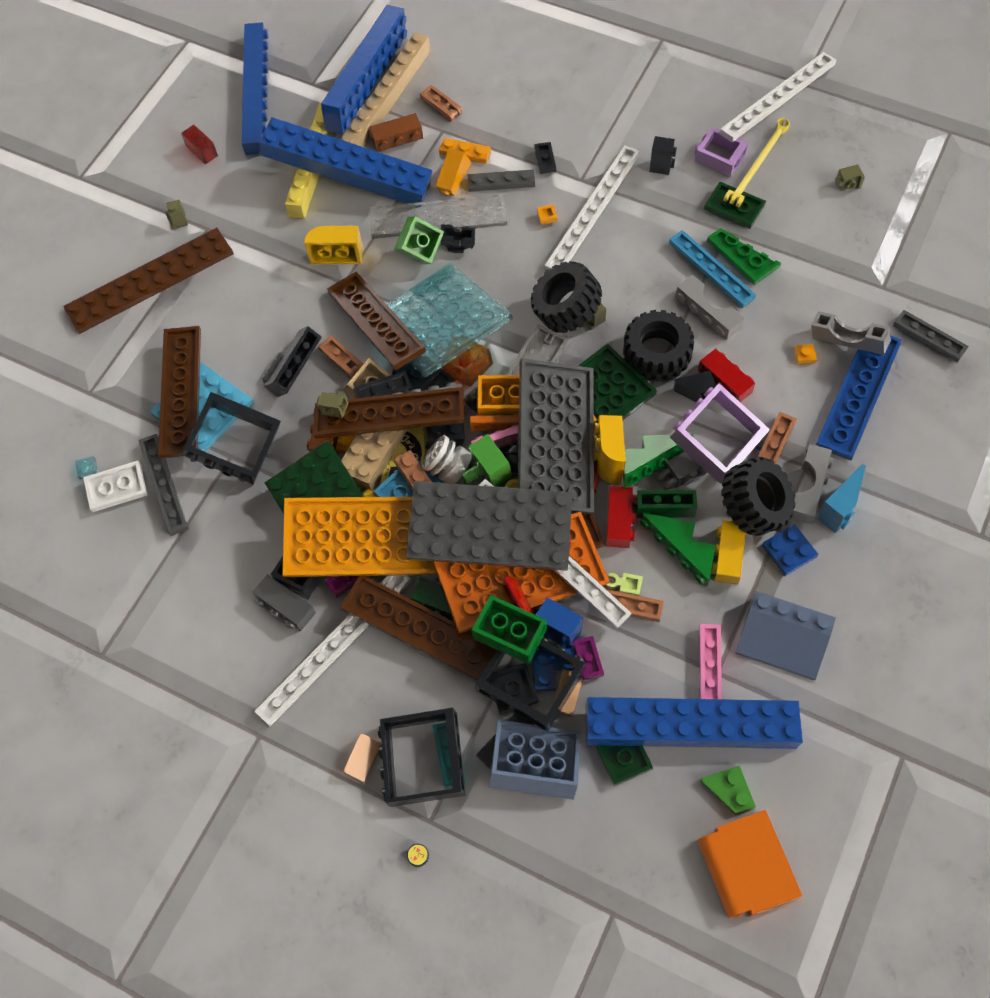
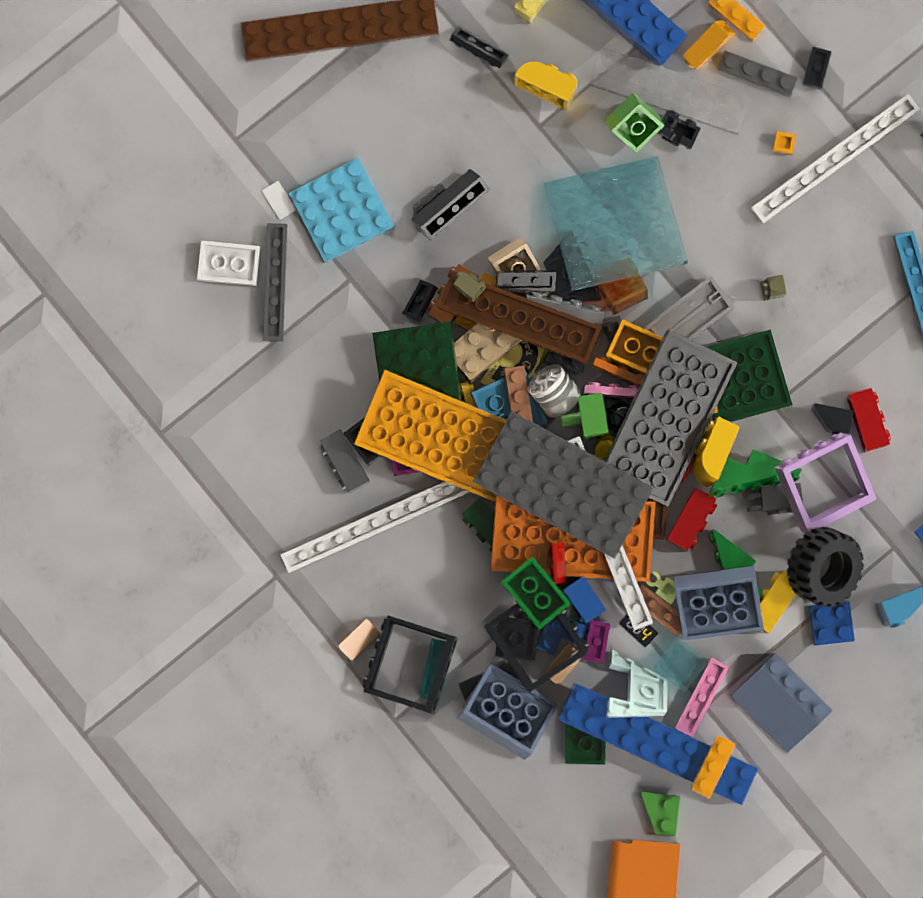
camera: 20 degrees right, 20 degrees up
clear light blue plate [75,456,98,480] -> none
reddish brown plate [158,326,201,459] -> none
black window [183,392,281,484] -> none
nougat plate [318,335,363,379] -> none
reddish brown plate [327,271,427,371] -> none
reddish brown plate [340,575,497,681] -> none
light yellow tile [407,844,429,867] -> none
black tyre [531,261,602,333] -> none
black tyre [623,310,694,381] -> none
dark green brick [636,490,697,518] -> none
light grey arch [675,275,744,340] -> none
nougat plate [758,412,797,464] -> none
light grey arch [791,444,834,524] -> none
none -> white sticker [262,181,296,220]
none -> black plate [402,279,438,322]
none -> black plate [449,26,509,69]
none -> light aqua wing [607,650,668,717]
none -> black sticker [620,614,658,647]
none -> clear light blue plate [653,636,709,693]
none -> sand blue slope [675,566,764,641]
none -> light orange plate [691,735,736,799]

